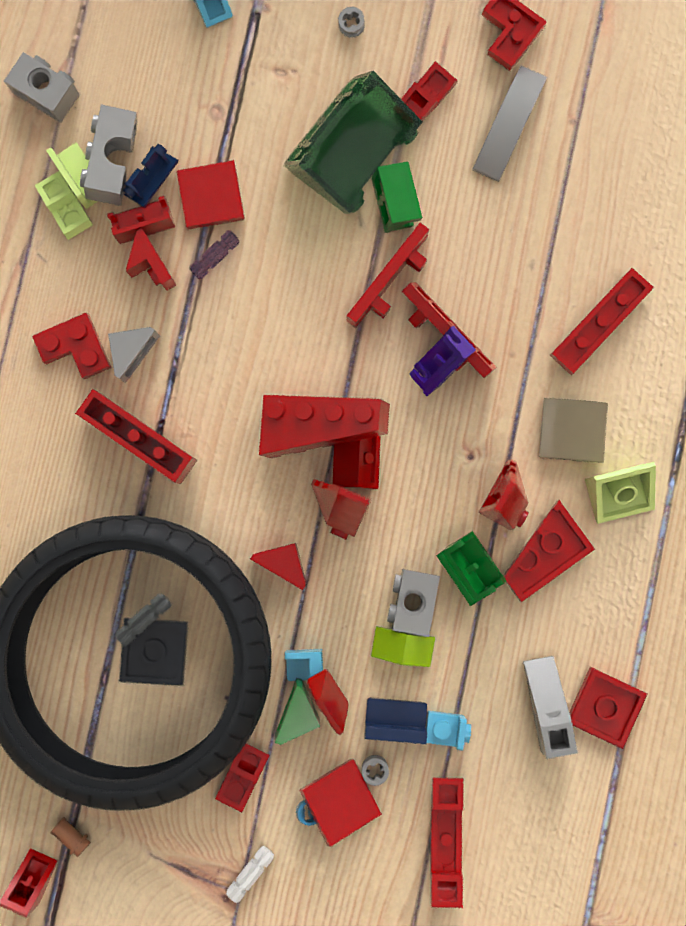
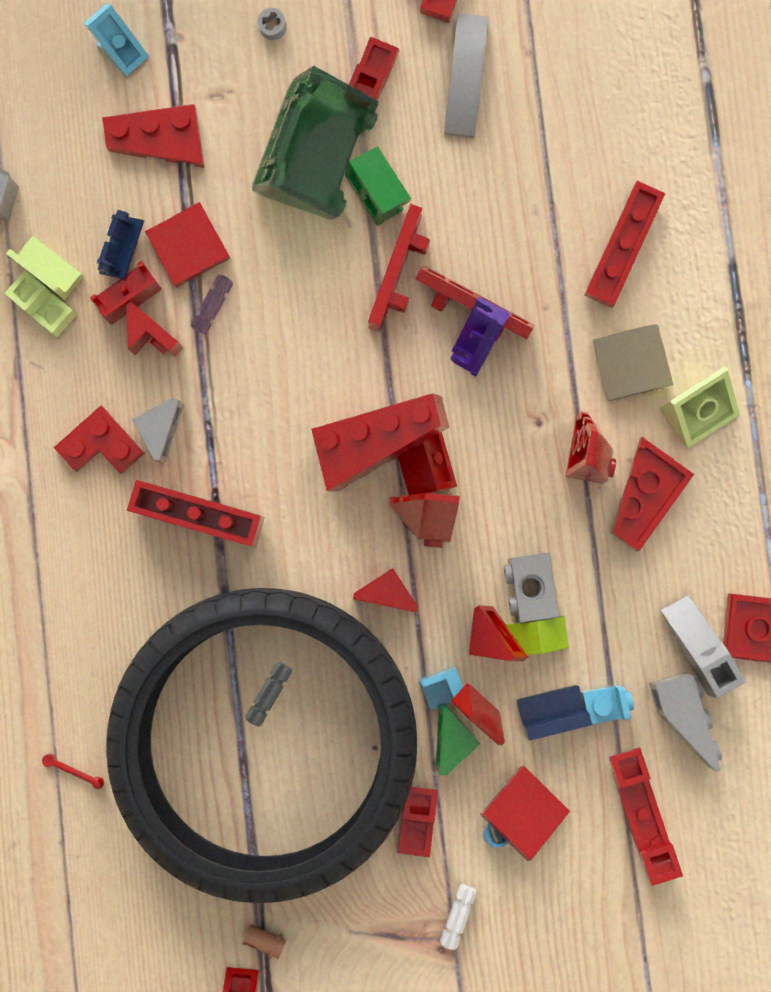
camera: 25 degrees left, 0 degrees up
light grey arch [80,104,137,206] -> none
black tile [119,617,189,686] -> none
light grey bush [362,755,389,786] -> none
green hinge [436,531,506,606] -> none
none -> red wing [102,104,205,168]
none -> red slope [469,605,529,661]
none -> light grey slope [649,672,722,771]

